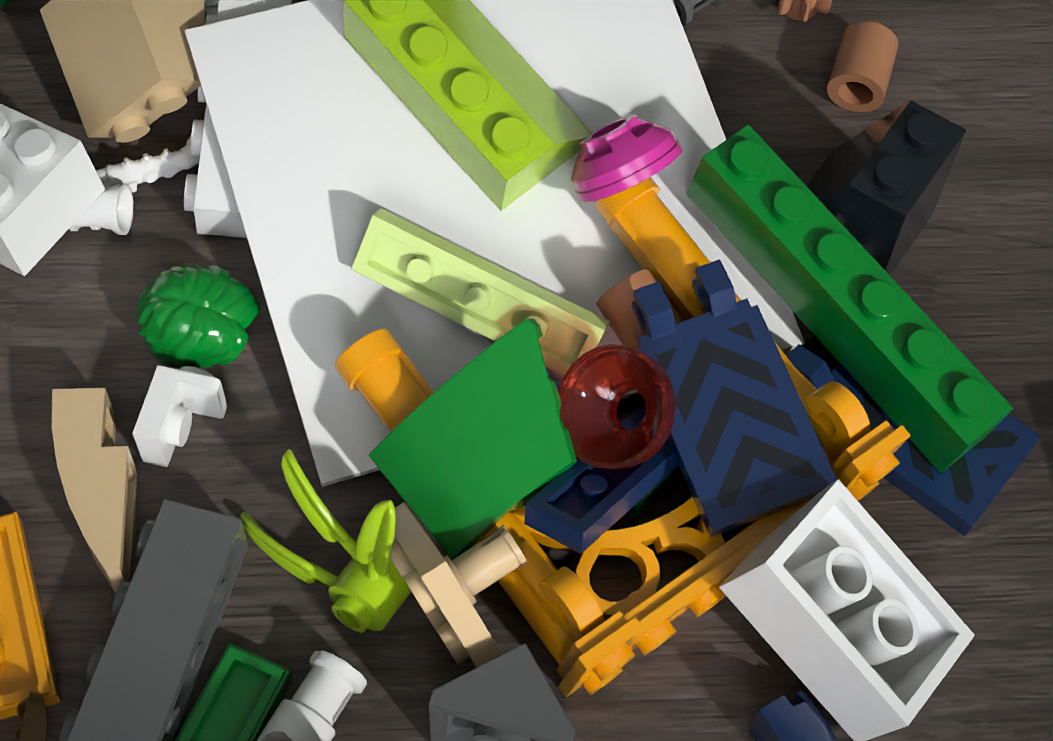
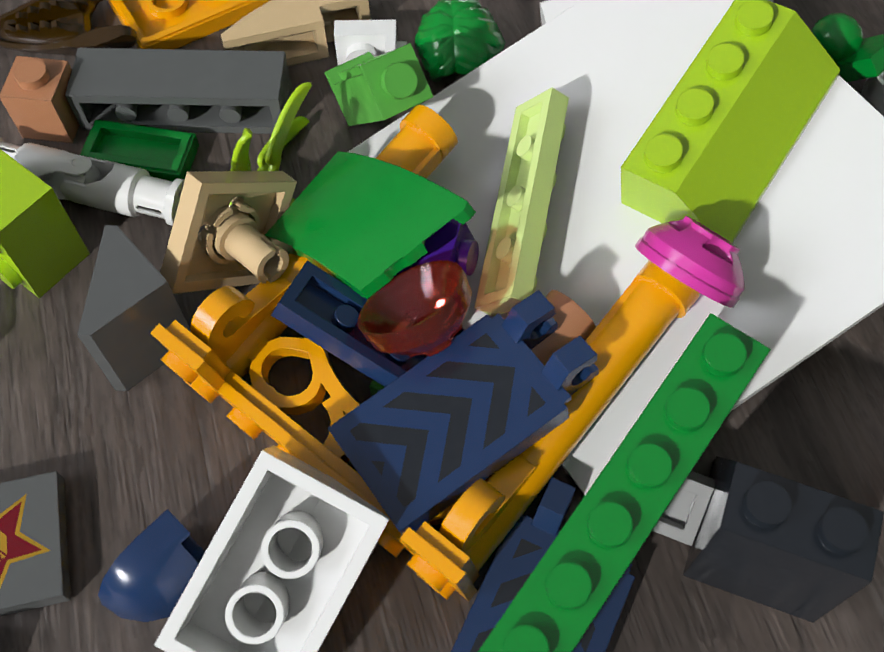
camera: 80 degrees right, 0 degrees up
none -> bright green window [324,43,433,126]

